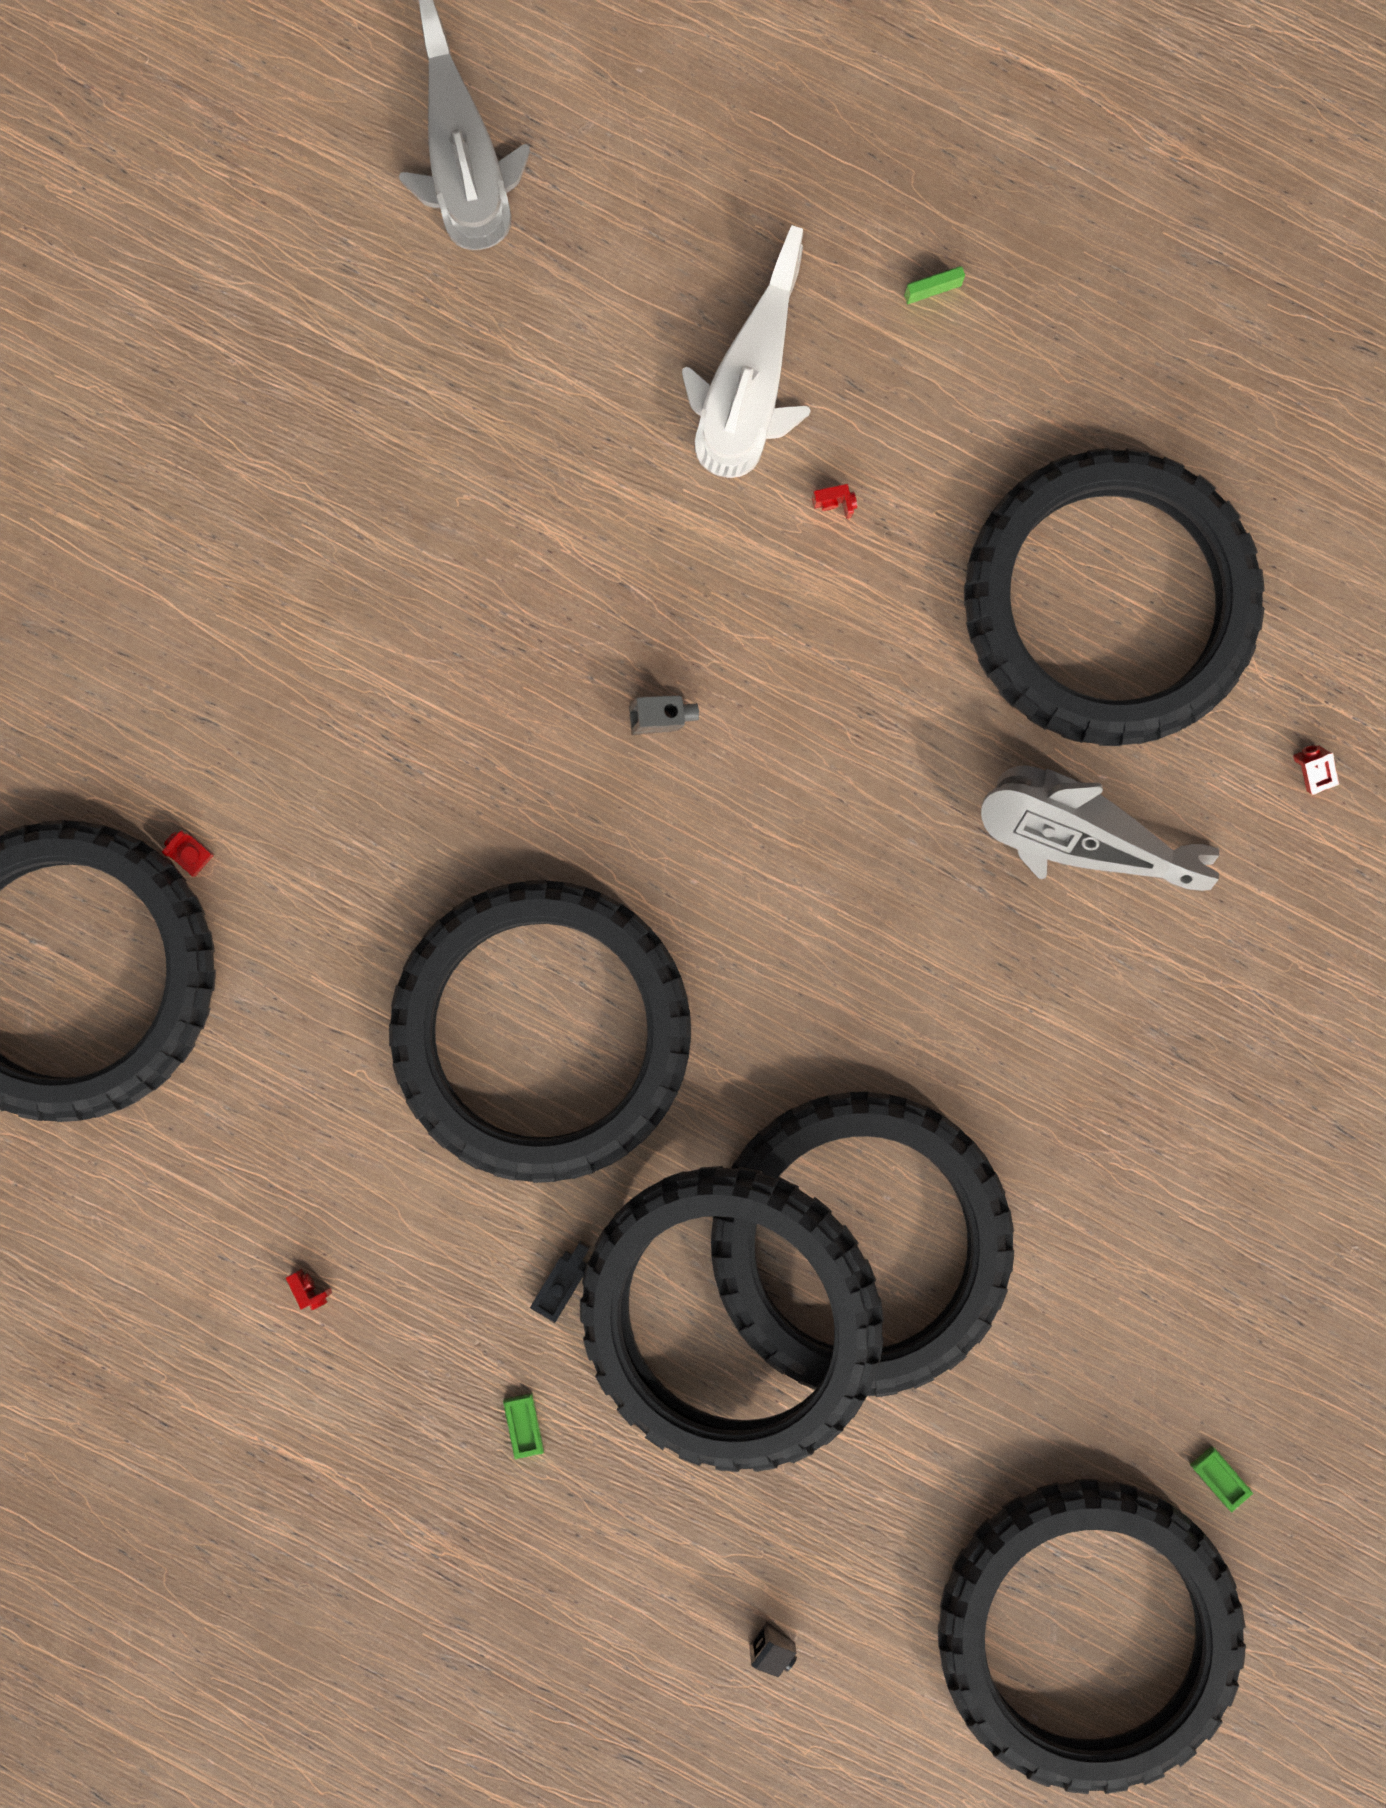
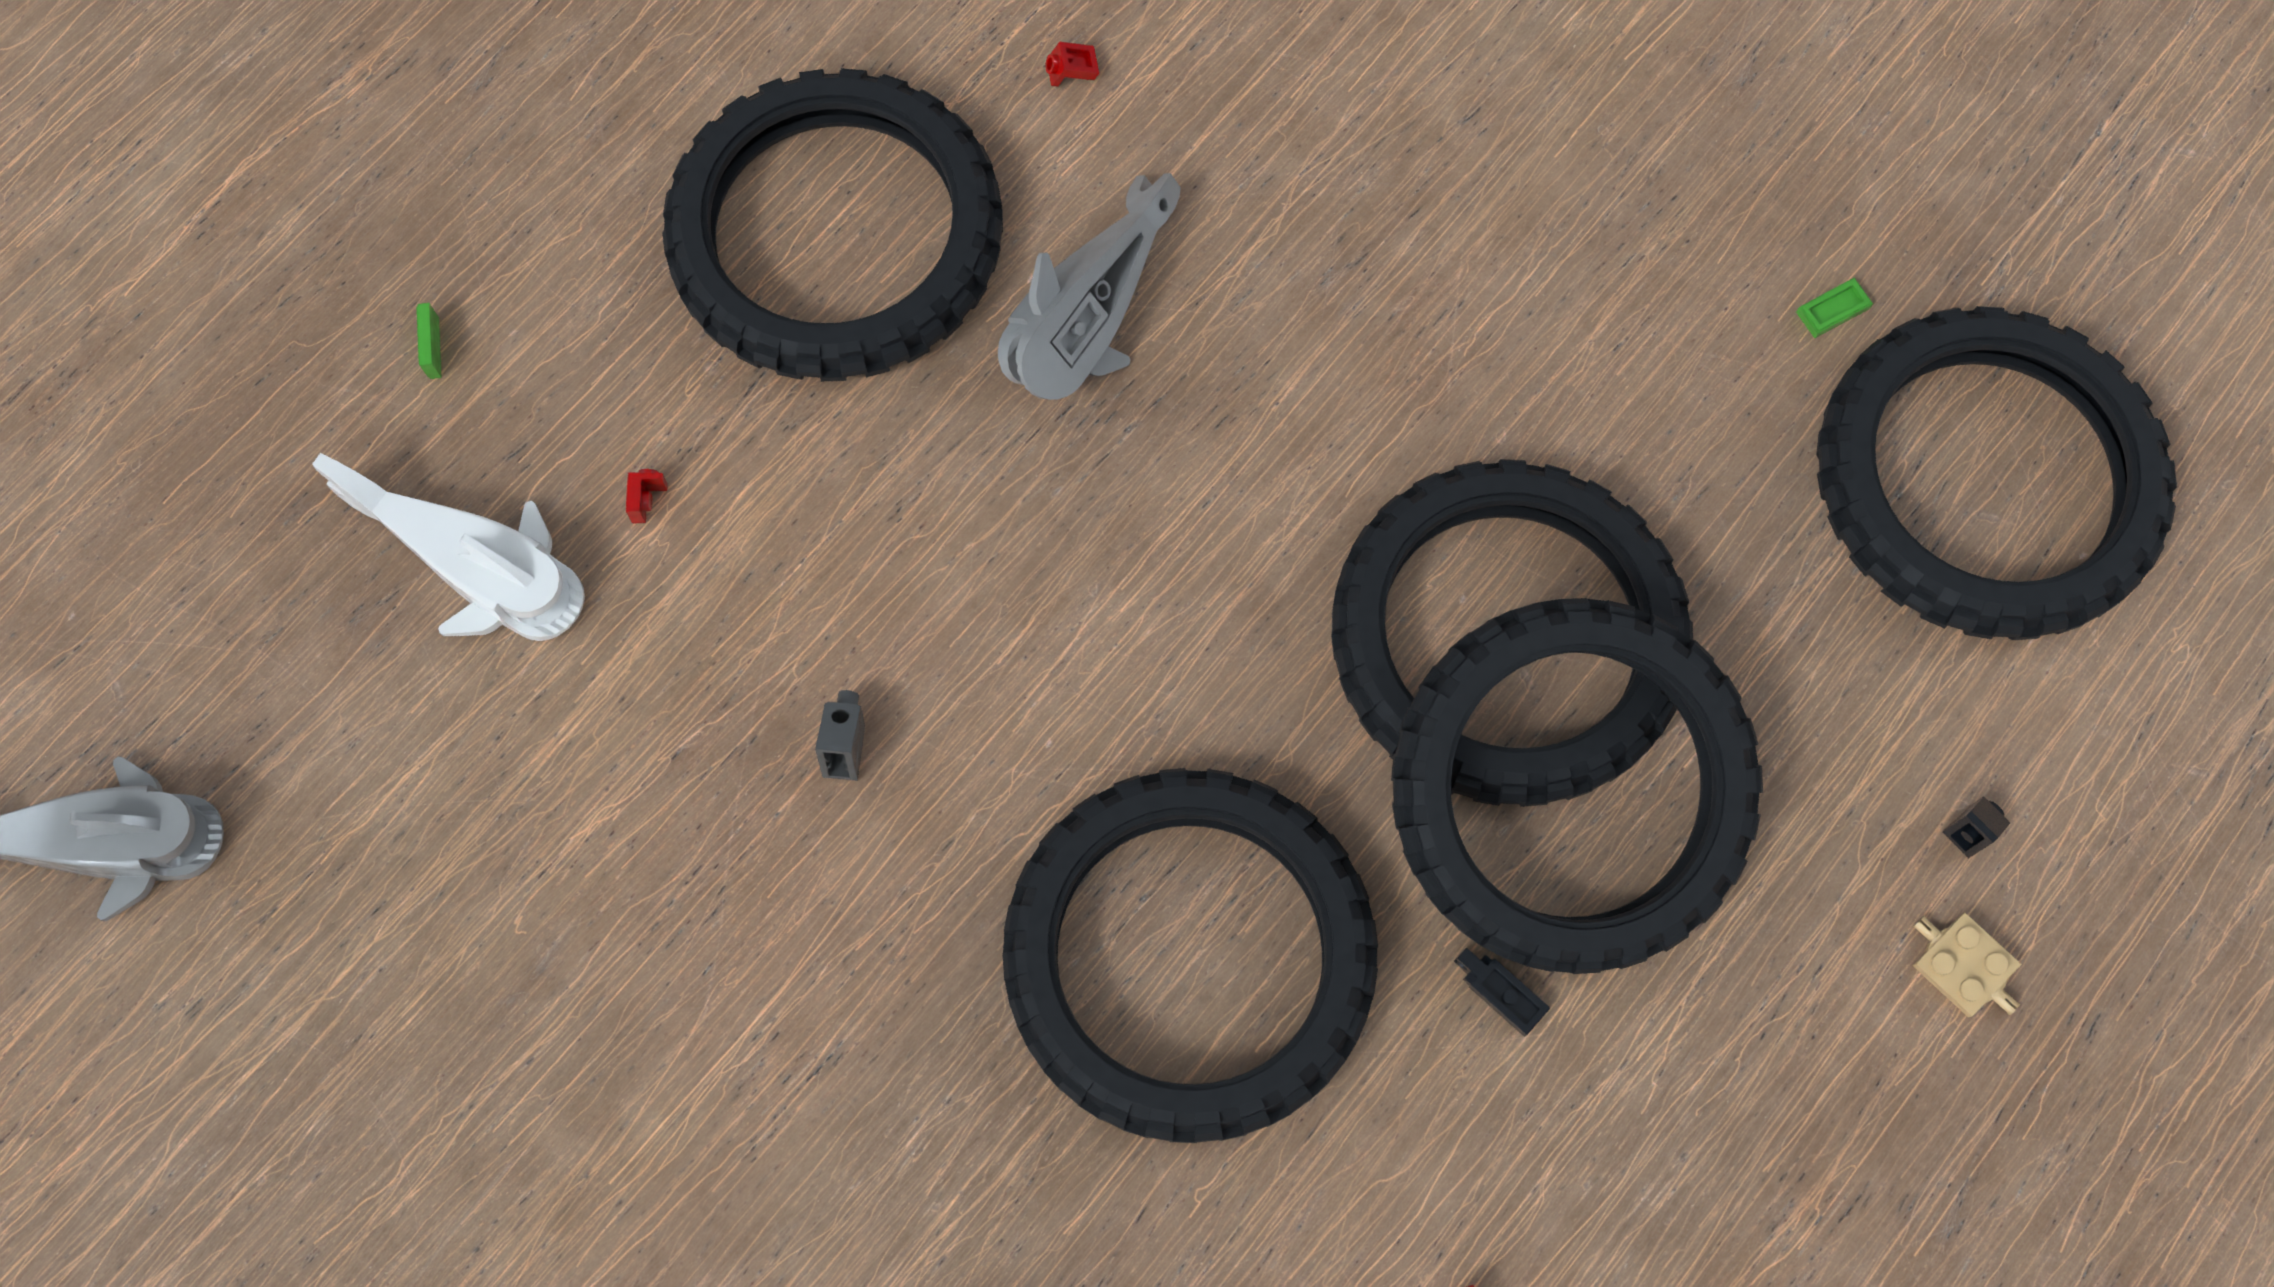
camera: 75 degrees left, 15 degrees down
bright green tile [503,1393,544,1459] -> none
none -> tan plate [1912,913,2022,1018]

